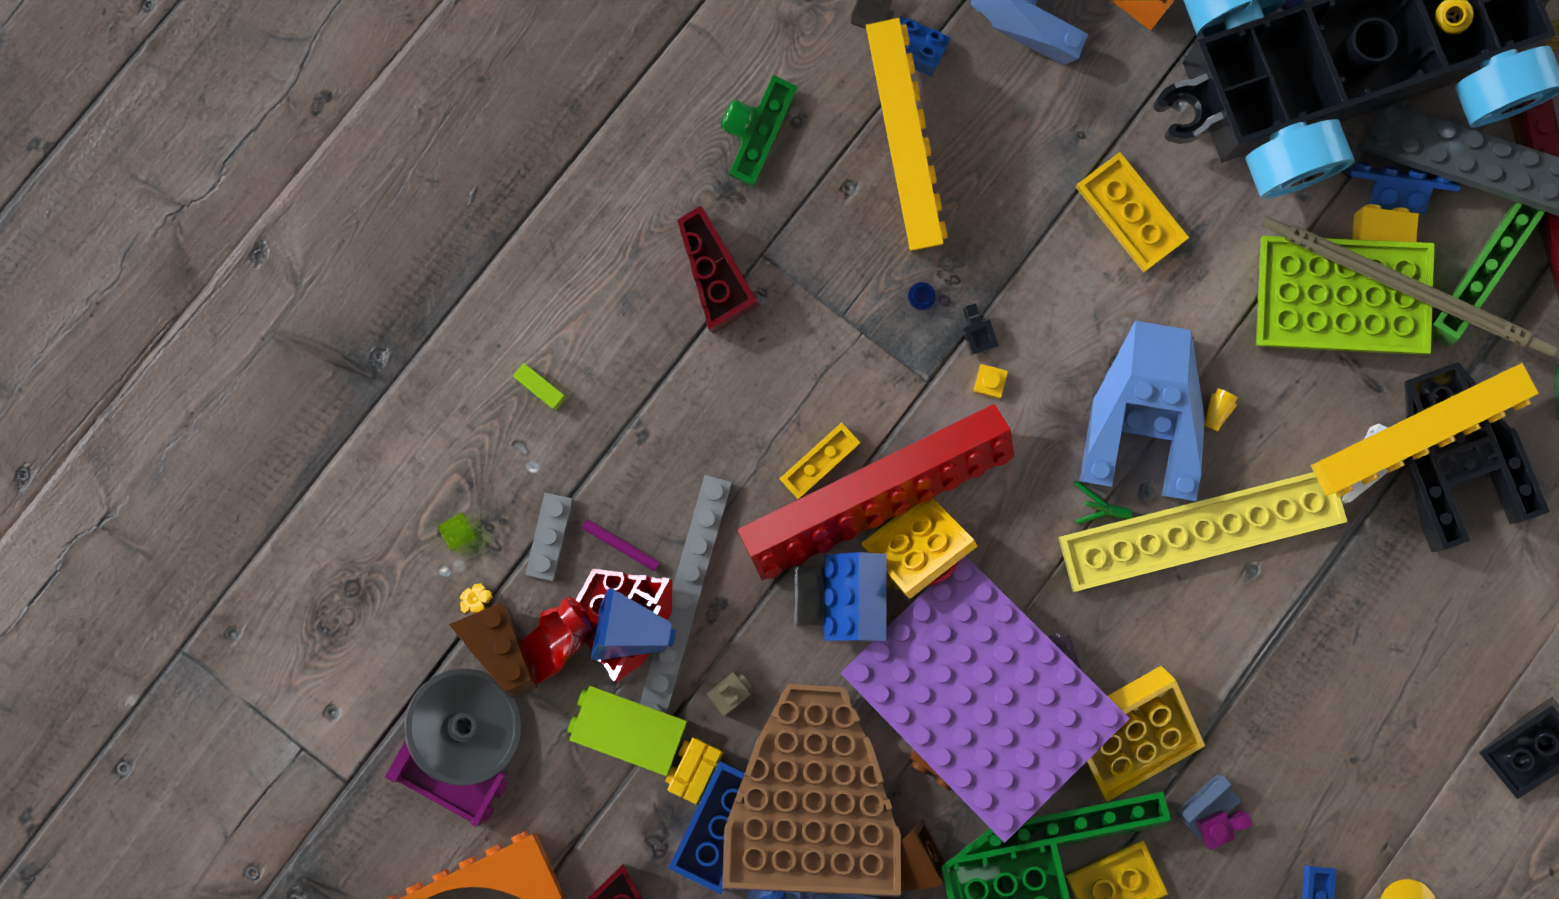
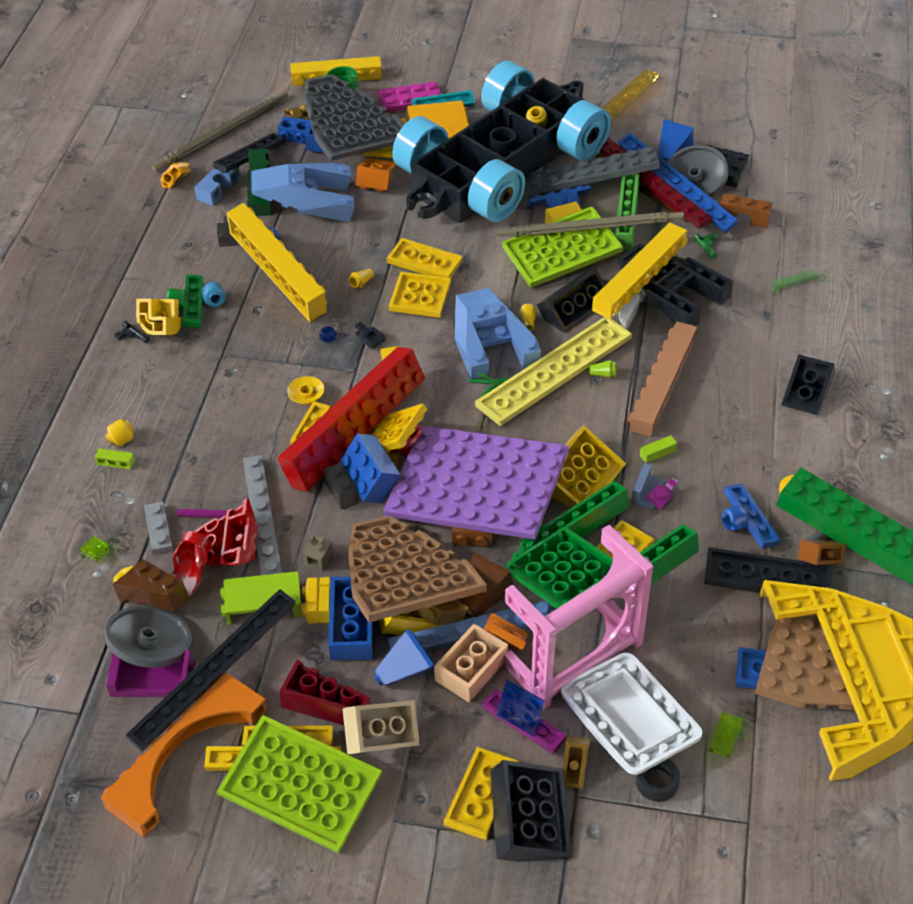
camera: 25 degrees left, 35 degrees down
blue slope [591,588,676,660] -> none
dark red wedge [677,205,761,334] -> none
none -> yellow head [105,419,135,447]
none -> black hose [114,321,150,343]
none -> black plate [126,589,296,752]
none -> yellow brick [136,299,182,335]
none -> dark azure head [202,282,226,307]
none -> yellow dish [287,376,324,404]
none -> yellow cone [349,268,374,288]
none -> yellow plate [389,272,451,318]
none -> black slope [536,268,605,332]
none -> lime cone [590,360,617,378]
none -> nougat brick [628,321,697,437]
none -> lime piece [640,435,677,463]

